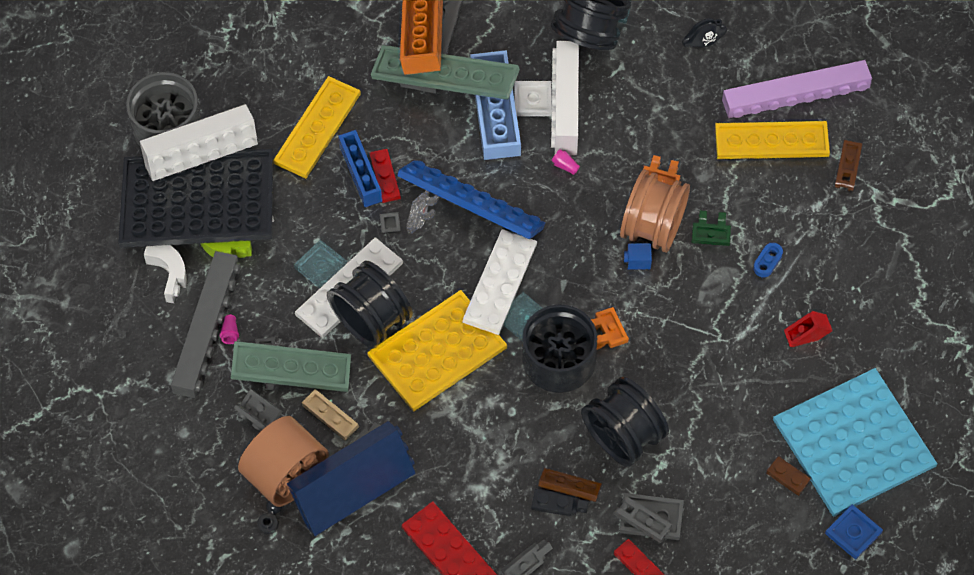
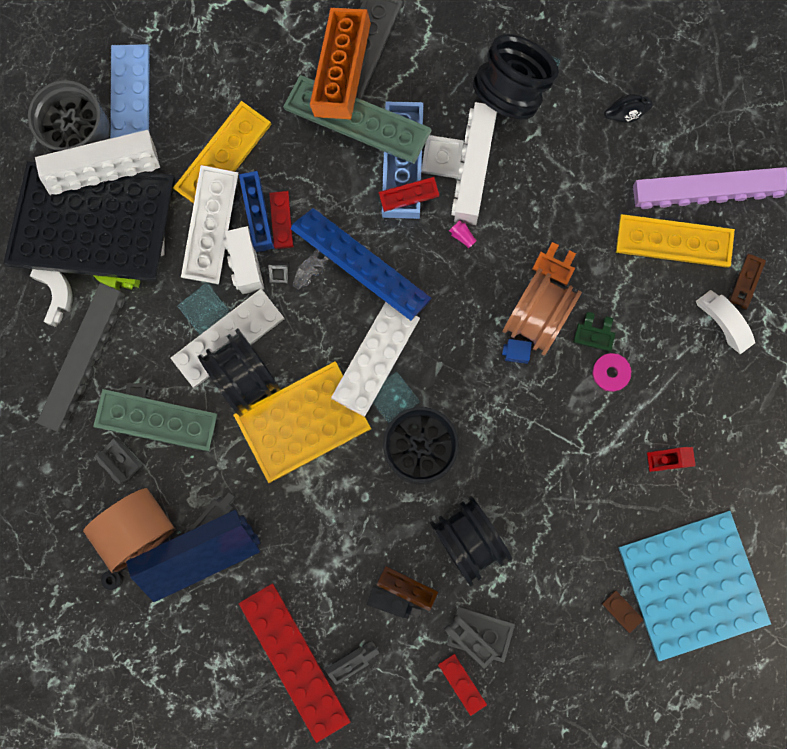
camera: 15 degrees right, 20 degrees up
dark pink cone [220,315,239,344] -> none
tan plate [302,389,359,441] -> none
orange plate [591,307,629,350] -> none
blue plate [754,243,783,277] -> none
blue plate [825,504,883,560] -> none
none -> light blue plate [110,44,149,139]
none -> white plate [181,165,238,285]
none -> white brick [223,226,264,294]
none -> red plate [379,177,439,212]
none -> dark pink tile [592,353,631,392]
none -> white arch [696,290,755,354]

